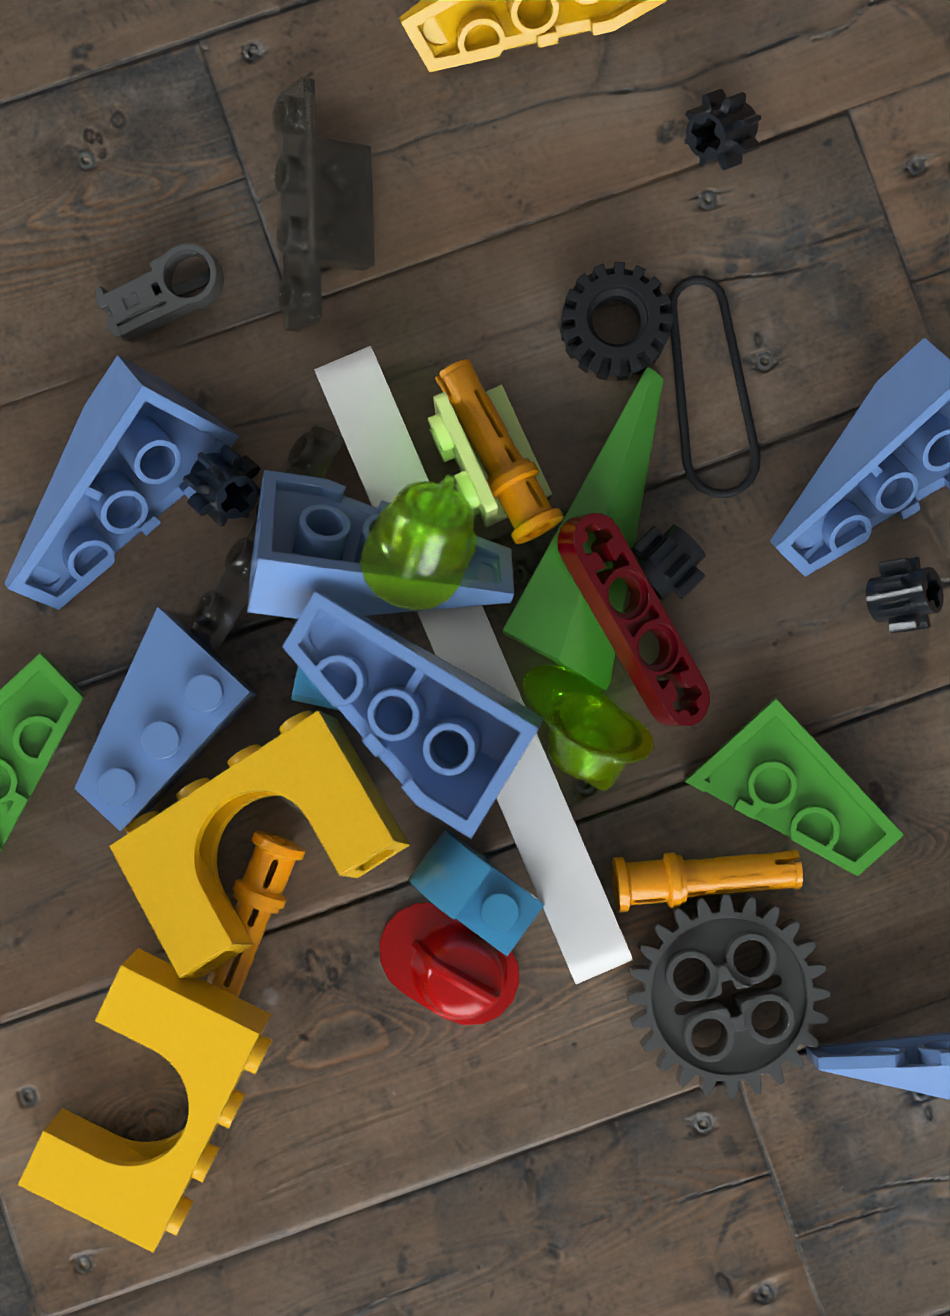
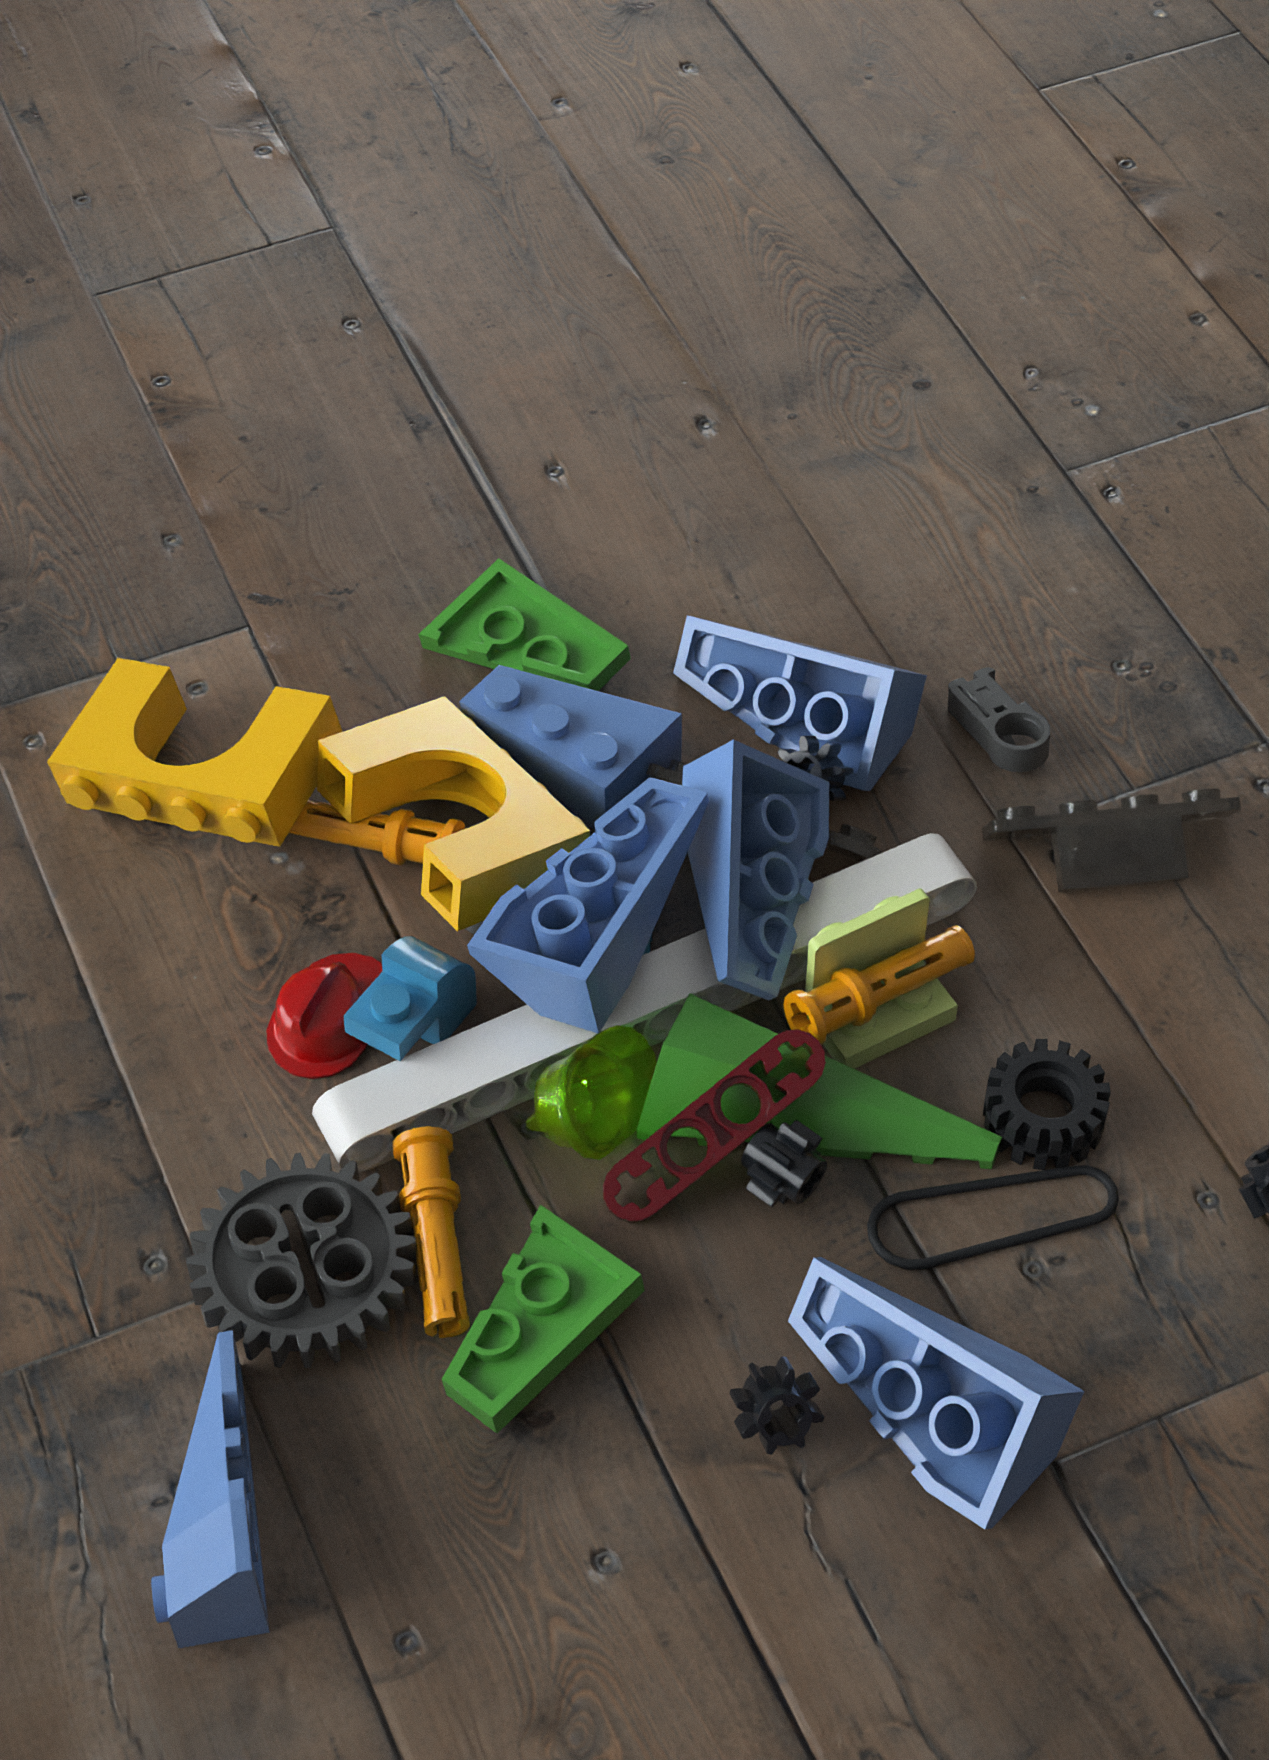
camera: 85 degrees right, 35 degrees down
clear neon green piece [360,474,477,610] -> none

